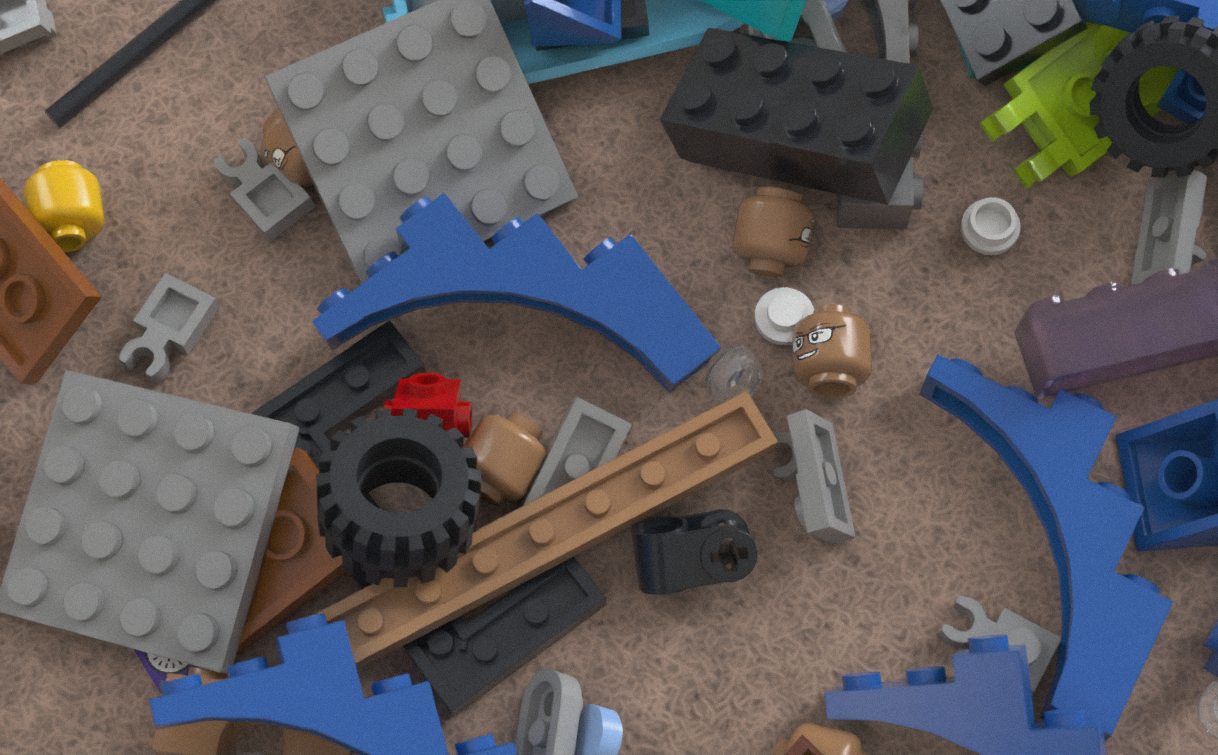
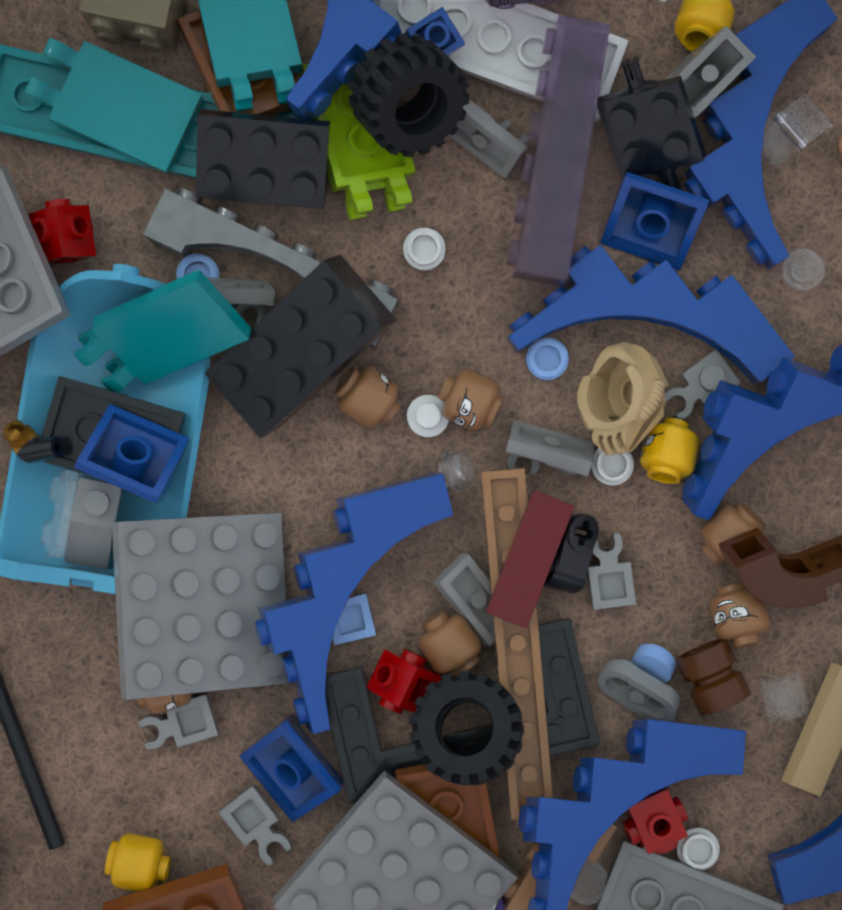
camera: 65 degrees left, 20 degrees up
none -> blue slope [239,714,344,823]
none -> light blue tile [333,593,376,645]
none -> dark red tile [485,490,575,629]
none -> light blue tile [526,337,569,381]
none -> tan helmet [577,342,669,456]
none -> light grey plate [588,533,636,610]
none -> white plate [591,448,634,486]
none -> yellow head [640,418,700,484]

